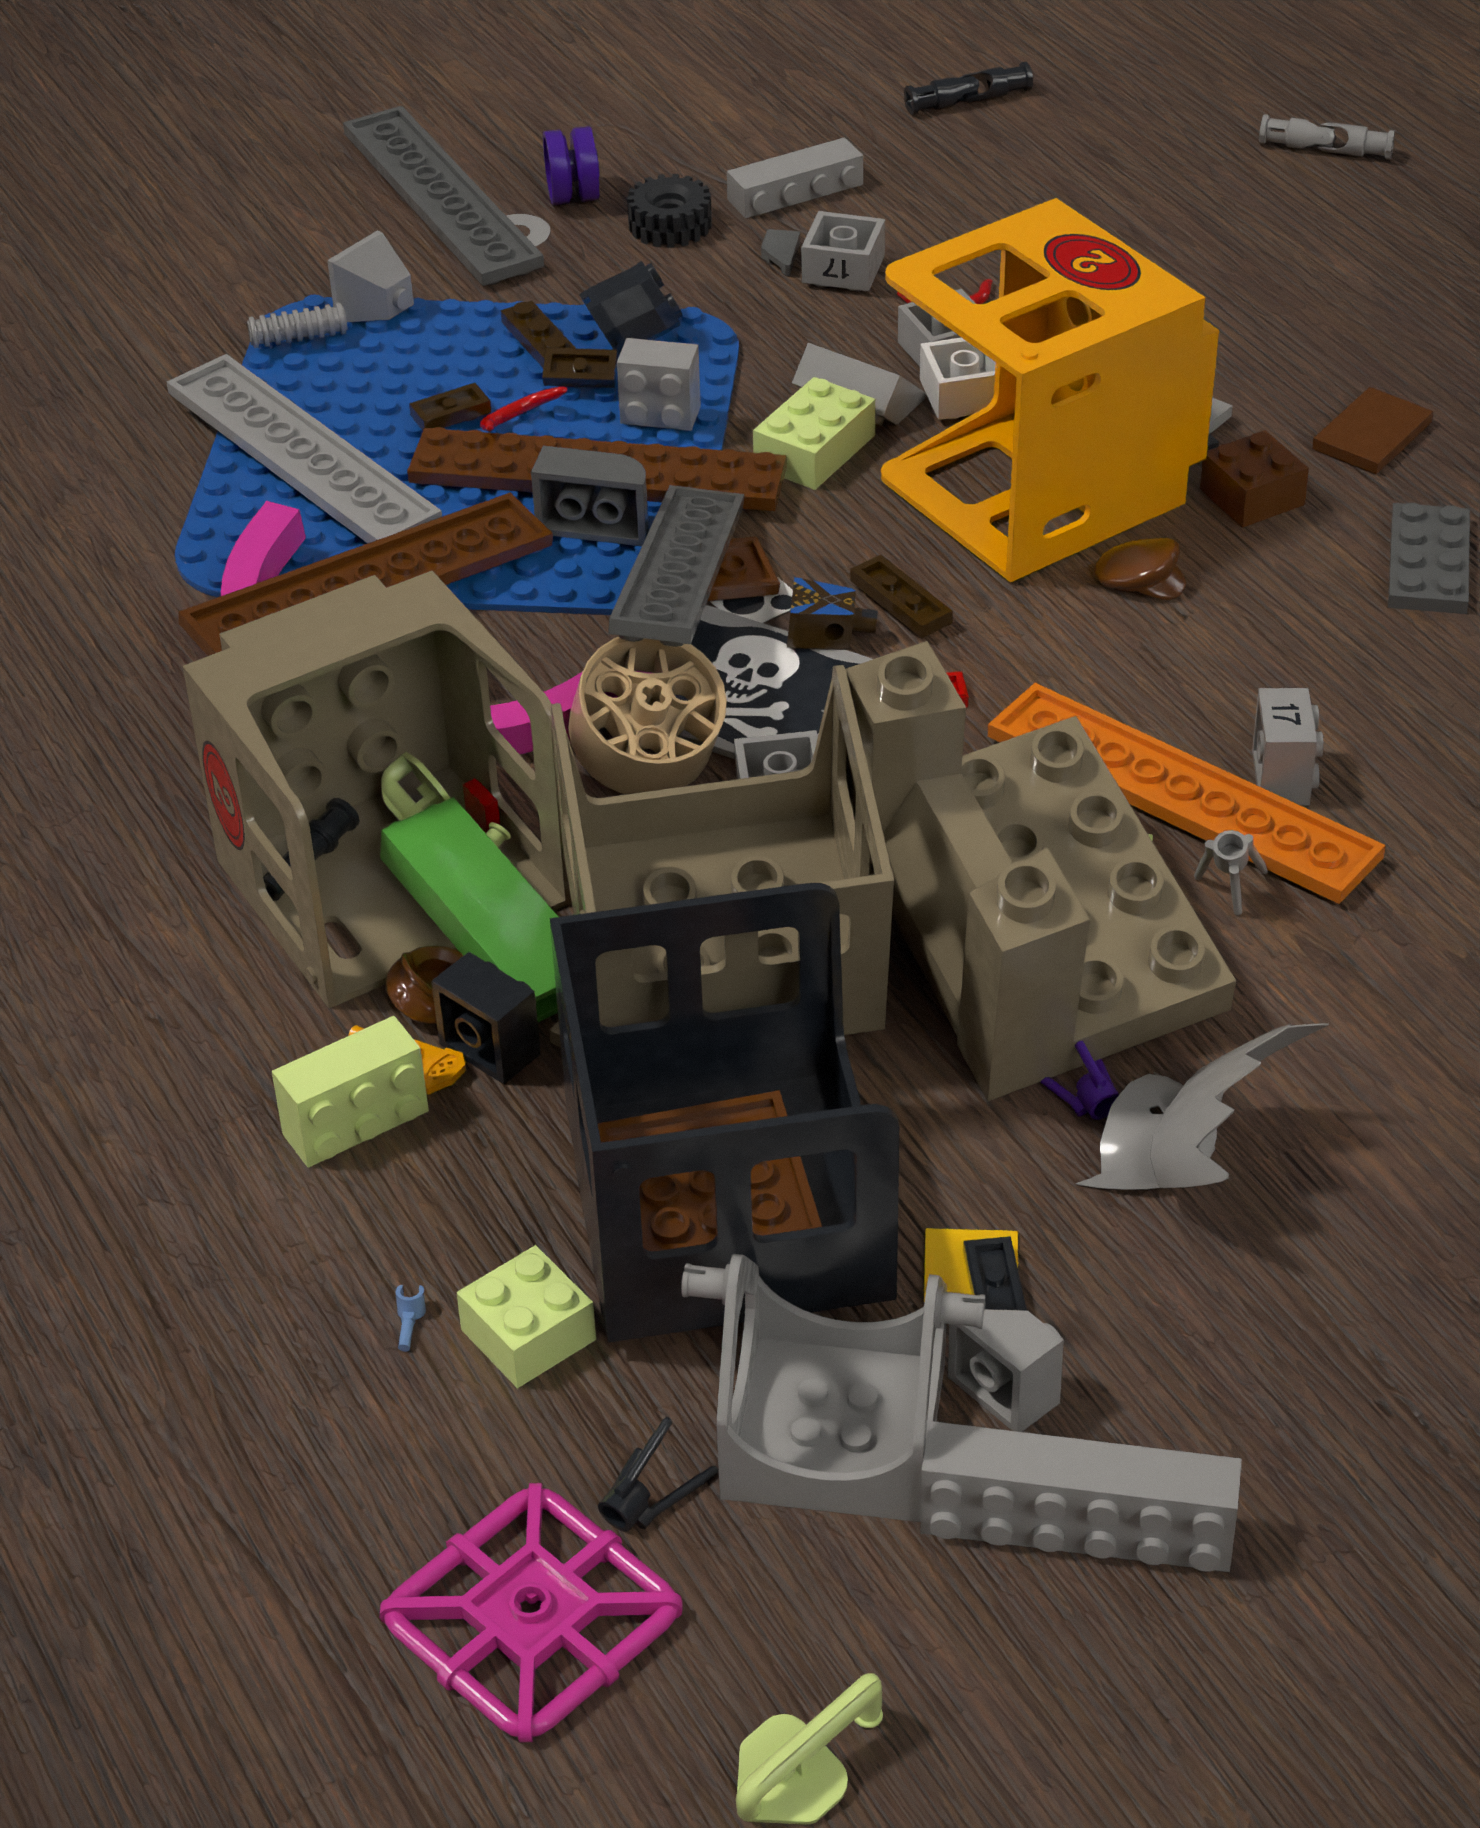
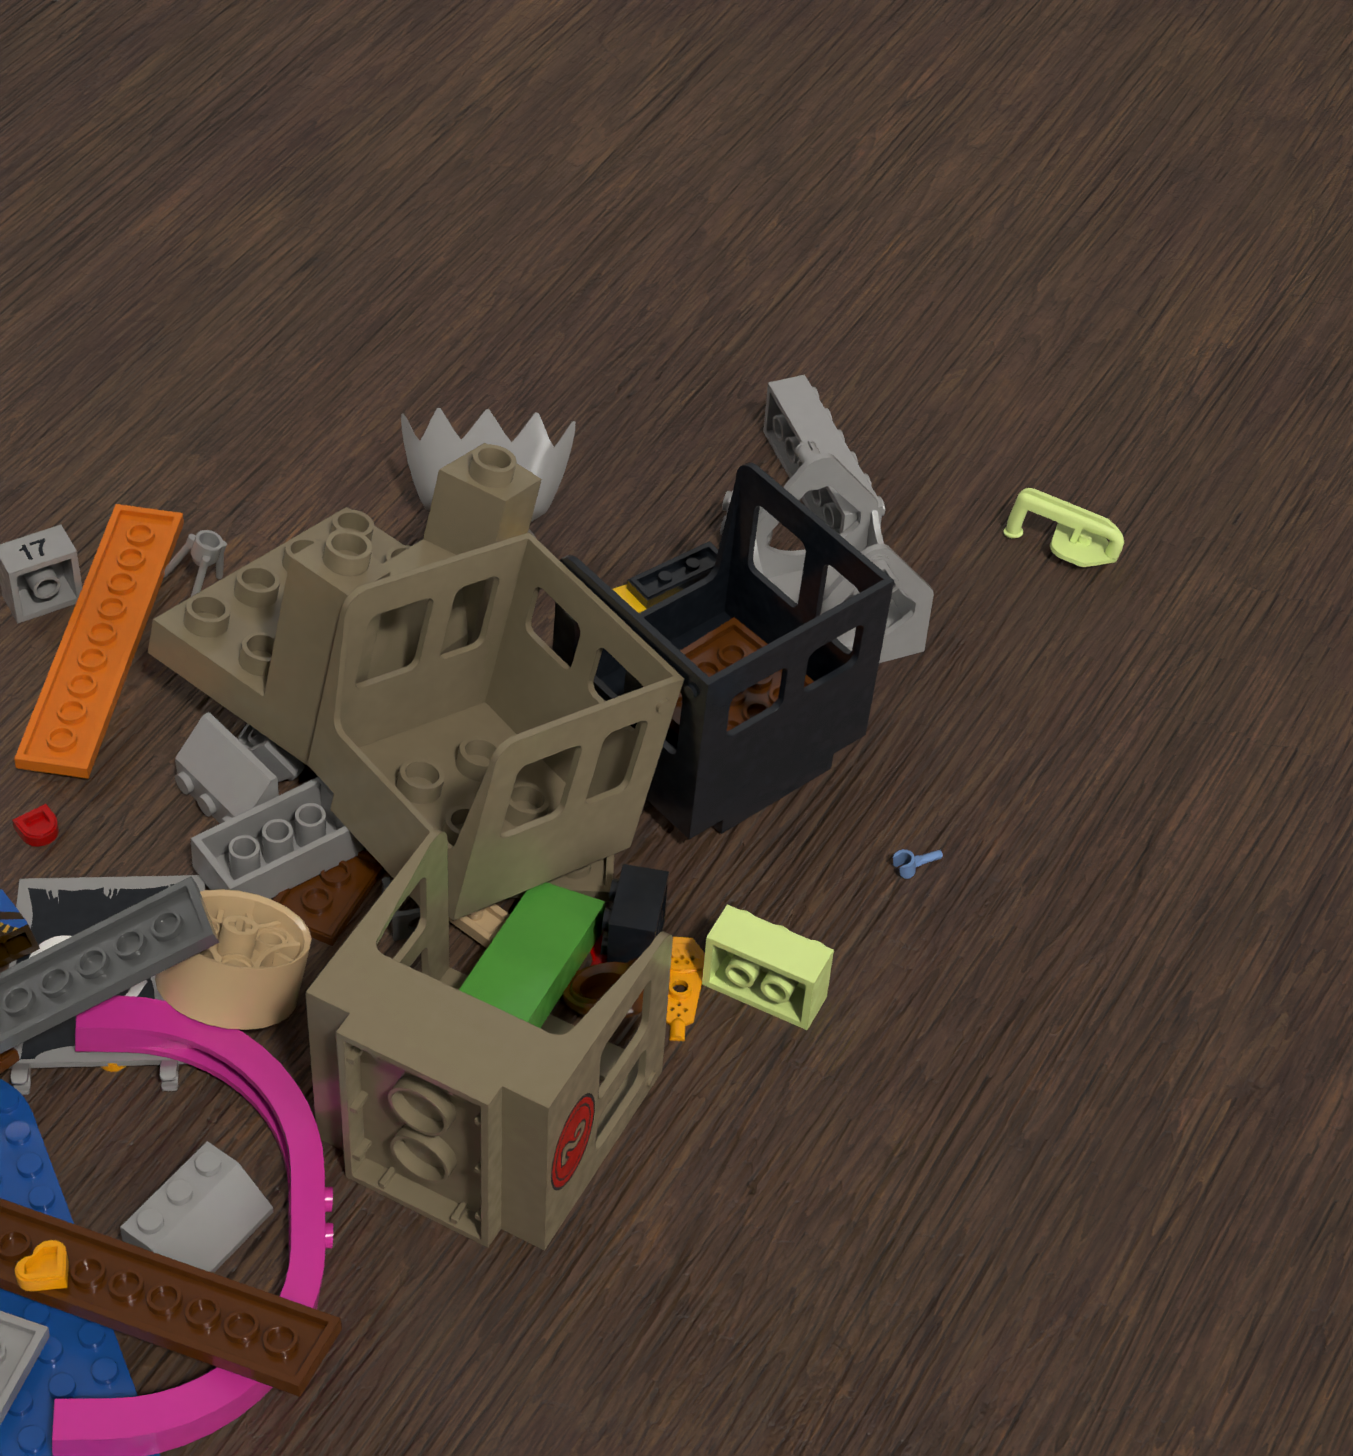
camera: 125 degrees left, 5 degrees up
dark pink plate [379,1483,683,1743] -> none
yellowish green brick [456,1245,596,1389] -> none
black plant [597,1417,718,1532] -> none
none -> light orange tile [15,1240,69,1291]

